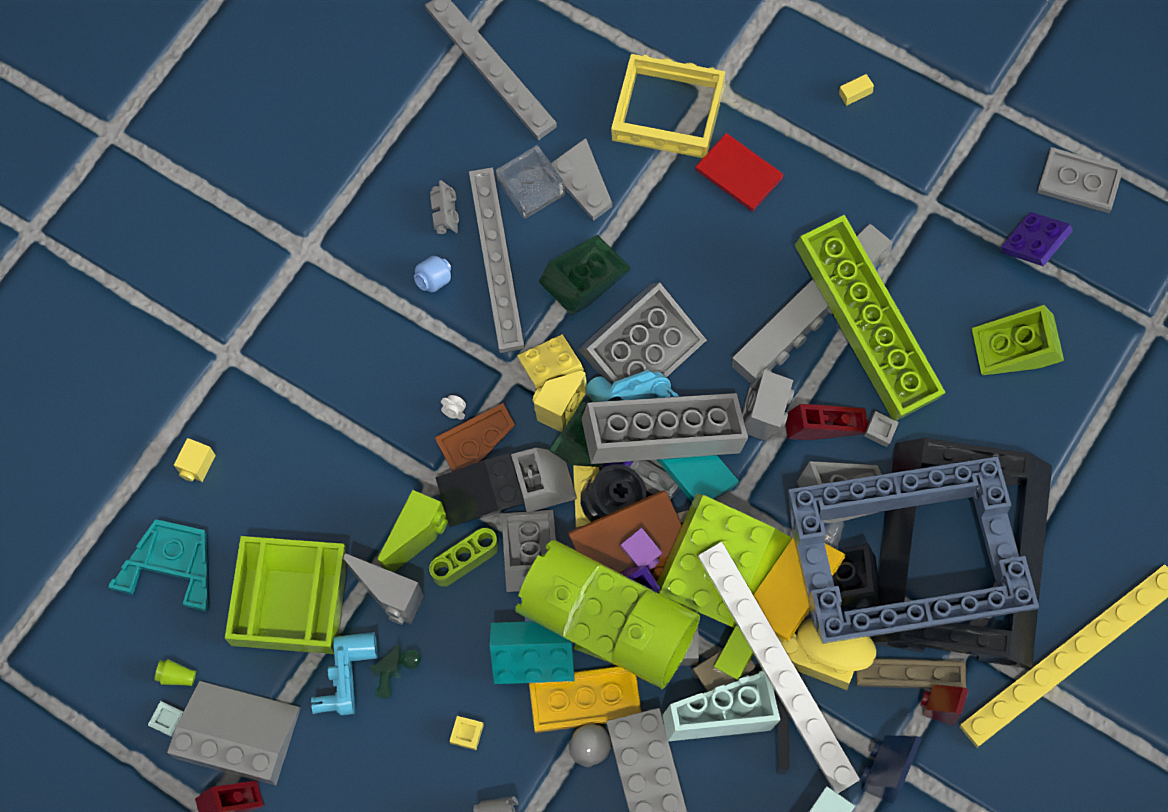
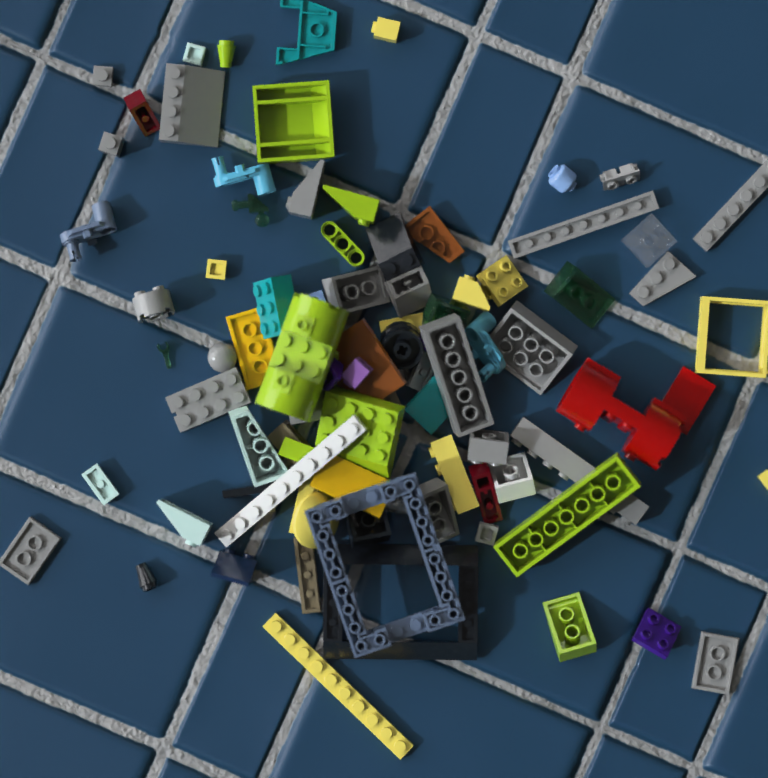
camera: 70 degrees right, 20 degrees up
white plate [441,395,466,419] -> none
dark red slope [920,684,969,726] -> none
none -> light yellow brick [428,434,479,514]
none -> white slope [488,452,536,504]
none -> red cylinder [556,358,688,471]

